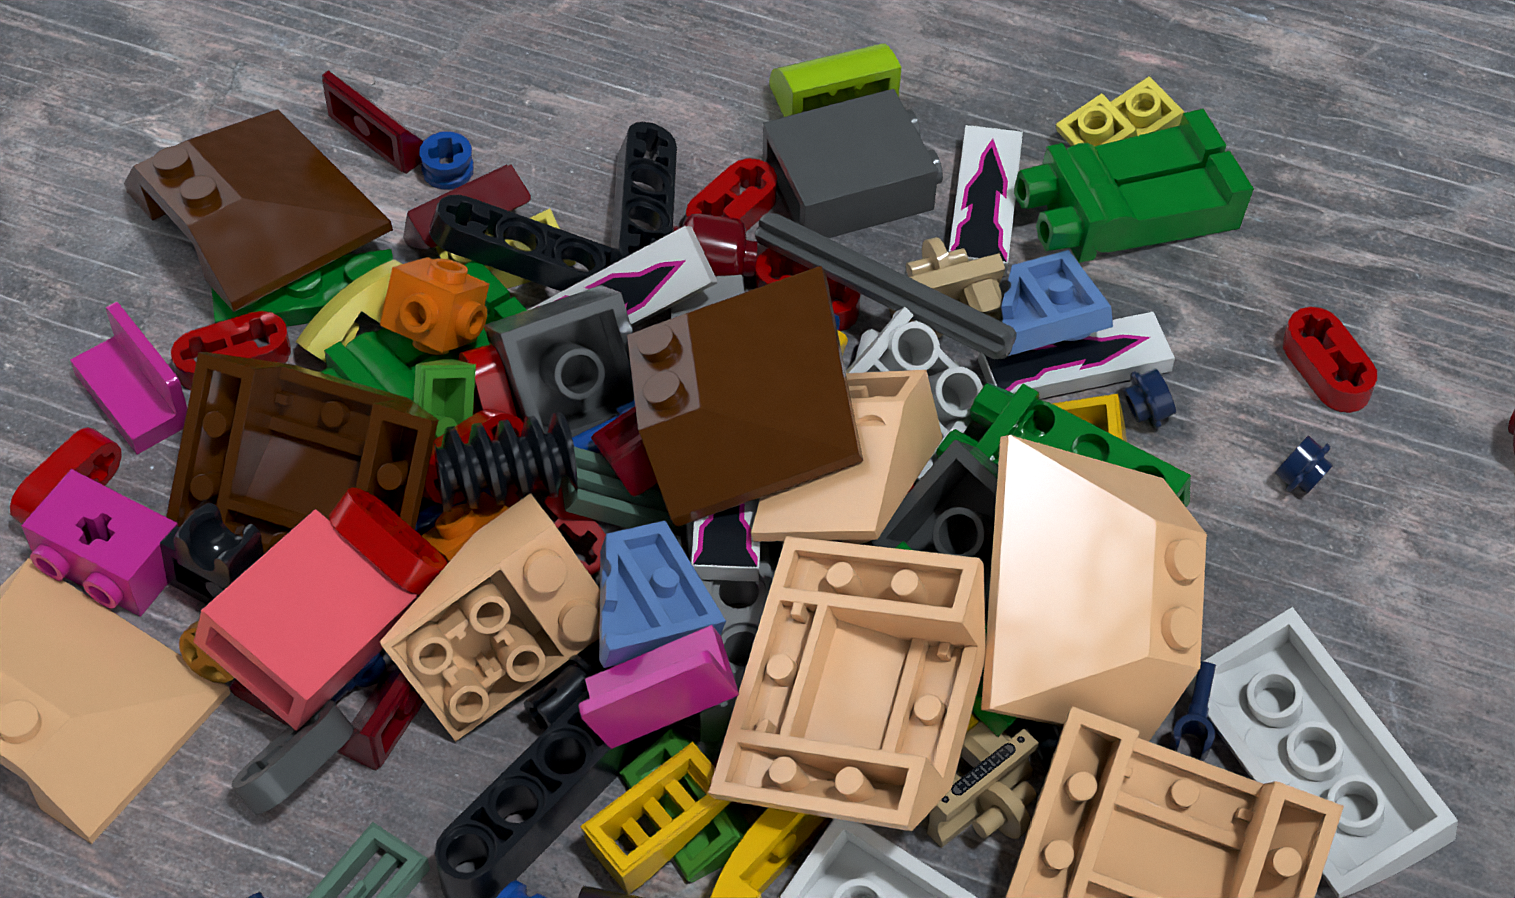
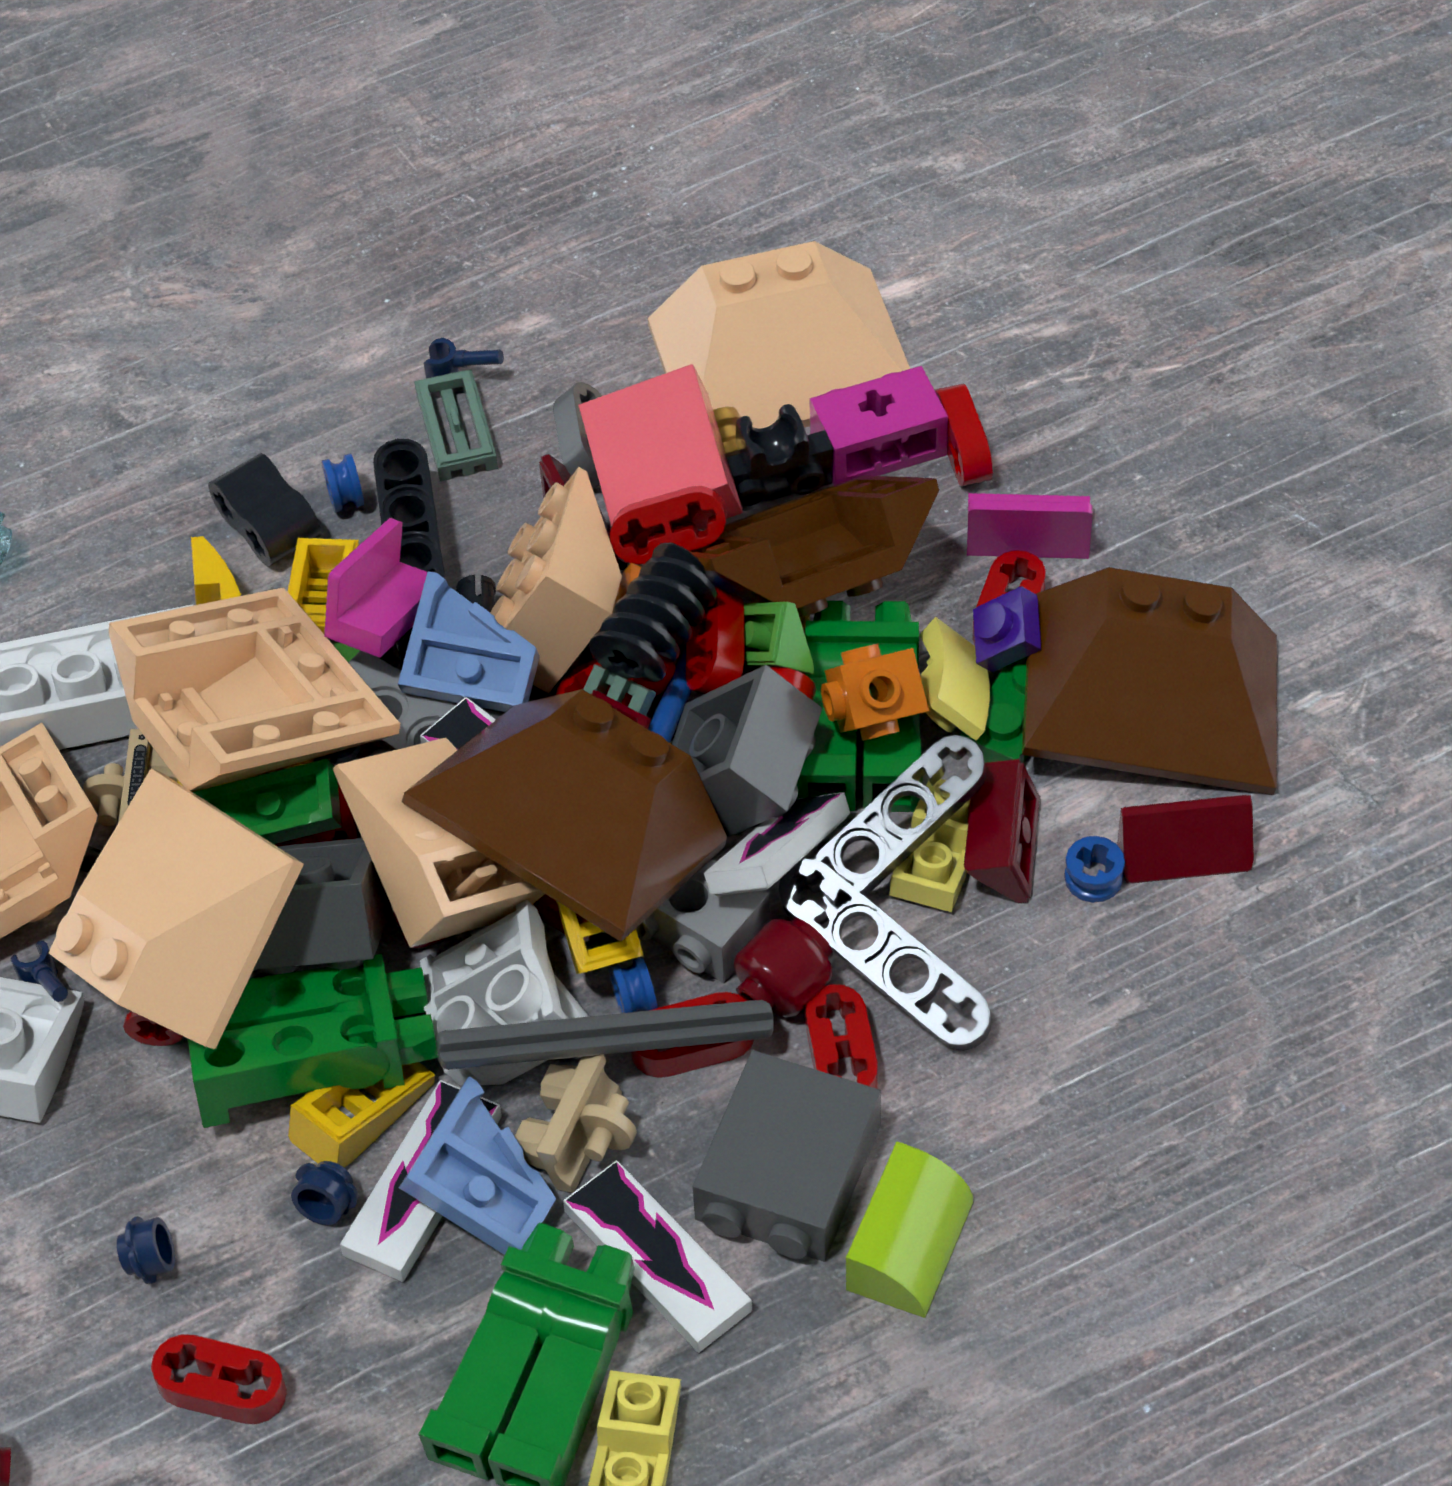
camera: 135 degrees right, 0 degrees up
none -> dark purple plate [973,586,1041,672]

